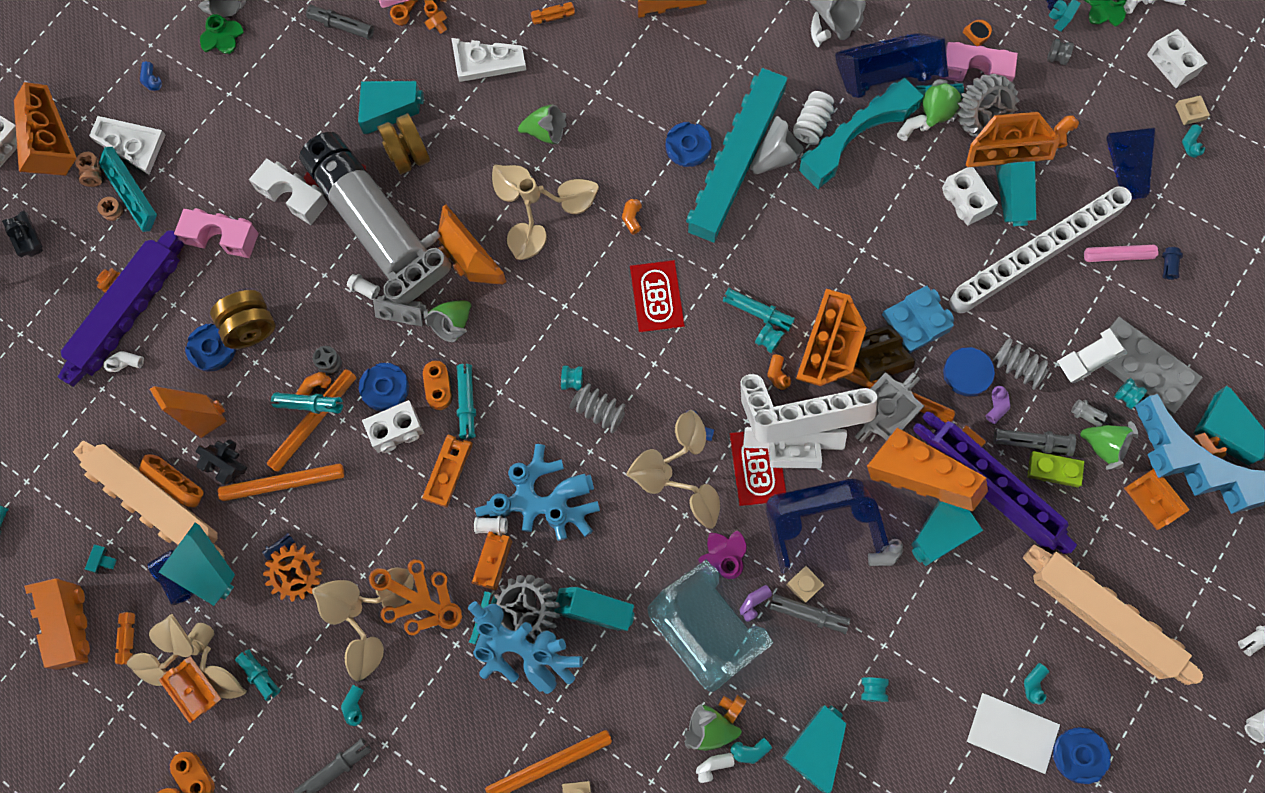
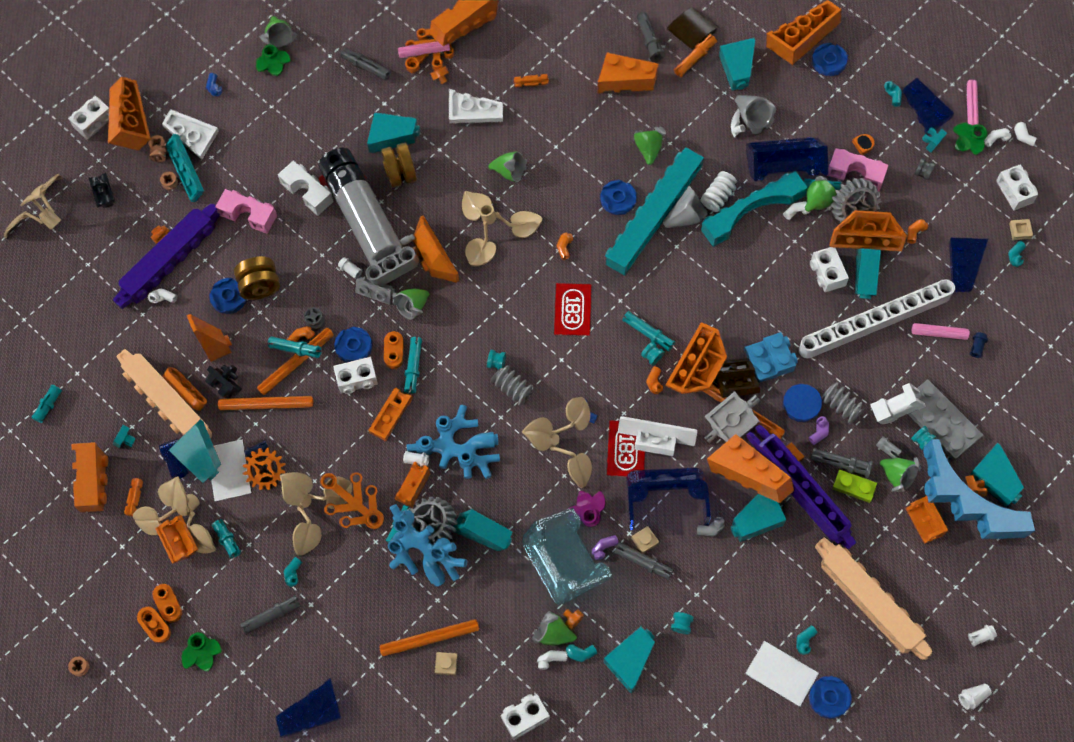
camera: 10 degrees right, 5 degrees down
white beam [741,374,877,443] -> none
none -> white sticker [211,439,251,501]
none -> bright green hat [633,127,666,165]

